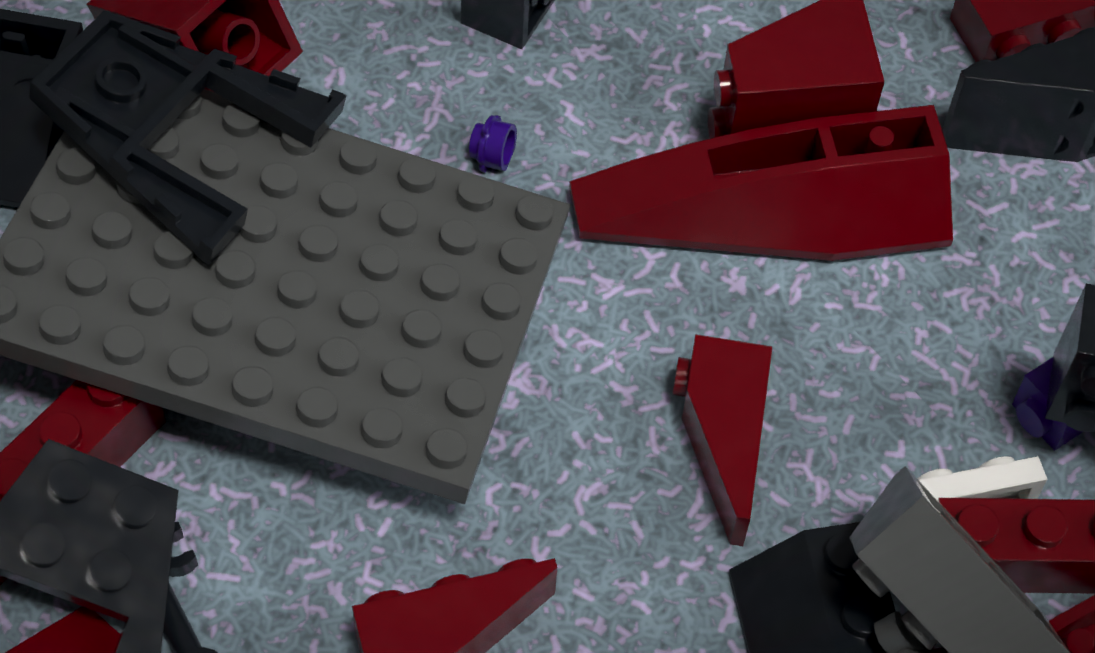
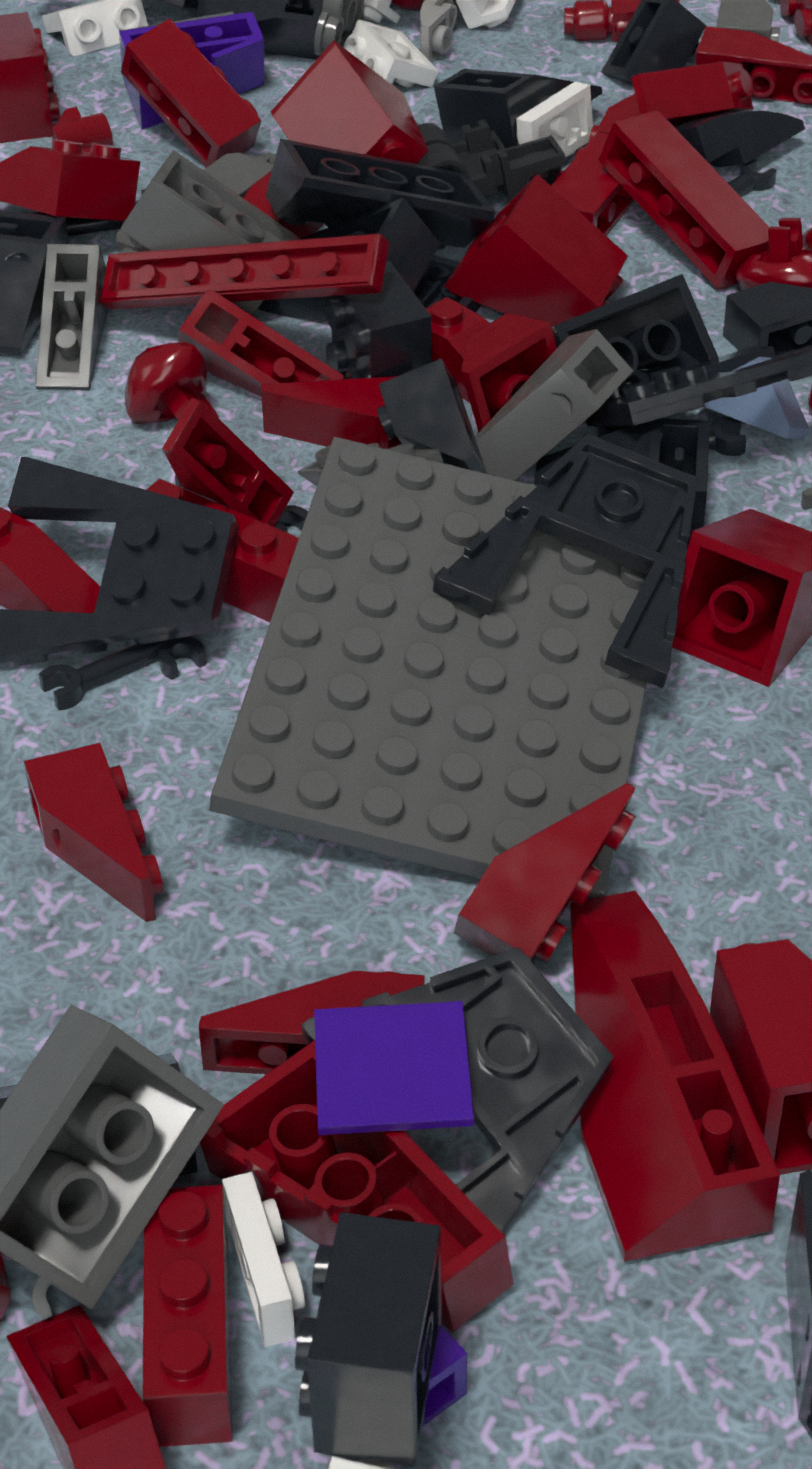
camera: 90 degrees right, 15 degrees down
dark purple plate [469,115,517,173] -> none
none -> dark red wedge [200,1040,514,1332]
none -> black wing [301,947,613,1234]
none -> dark purple piece [314,1001,474,1135]
none -> dark red slope [454,783,636,964]

